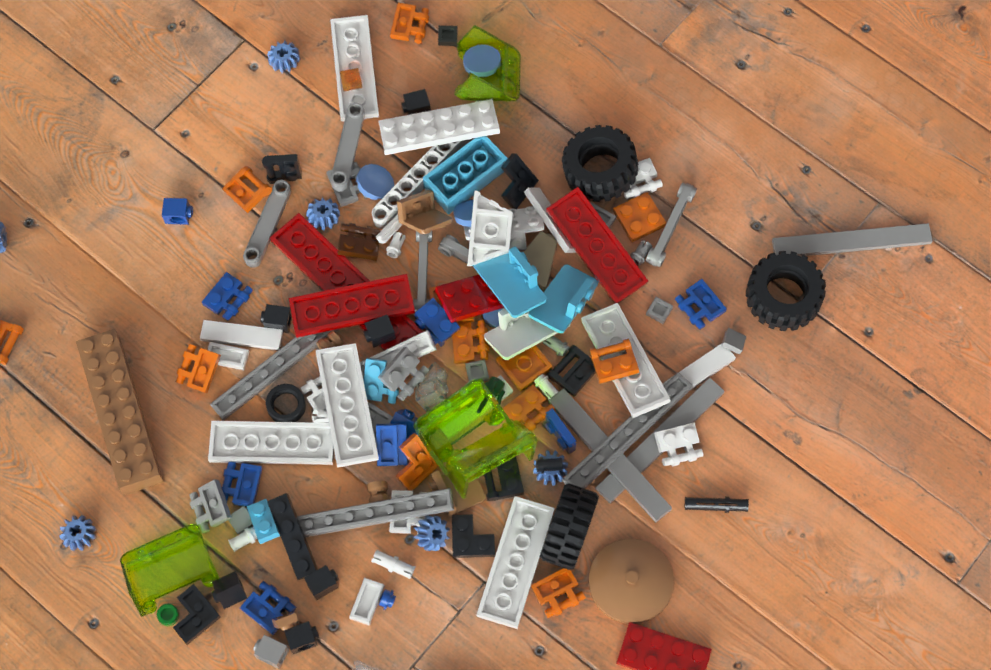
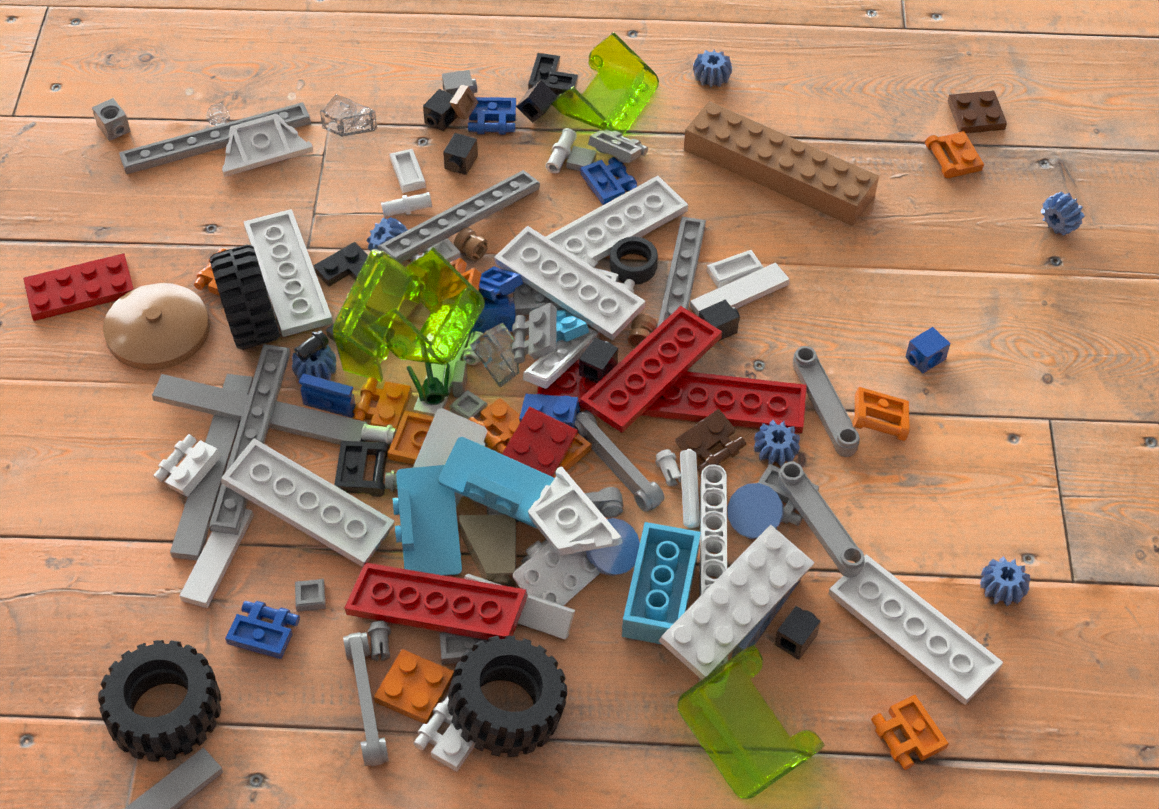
camera: 140 degrees right, 15 degrees down
green tile [157,604,179,626] -> none
orange plate [176,344,221,393] -> none
blue plate [202,272,253,321] -> none
medium azure plate [247,499,280,544] -> none
black plate [262,154,302,184] -> none
black plate [267,493,318,580] -> none
clear orange plate [340,68,362,91] -> none
blue plate [378,589,396,610] -> none
medium nougat bracket [397,189,453,234] -> none
pearl dark grey plate [438,26,458,46] -> none
medium blue tile [463,45,501,77] -> none
black plate [501,153,539,209] -> none
orange plate [589,339,639,383] -> none
black pin [685,496,749,513] -> none
light grey tile [722,328,746,355] -> none

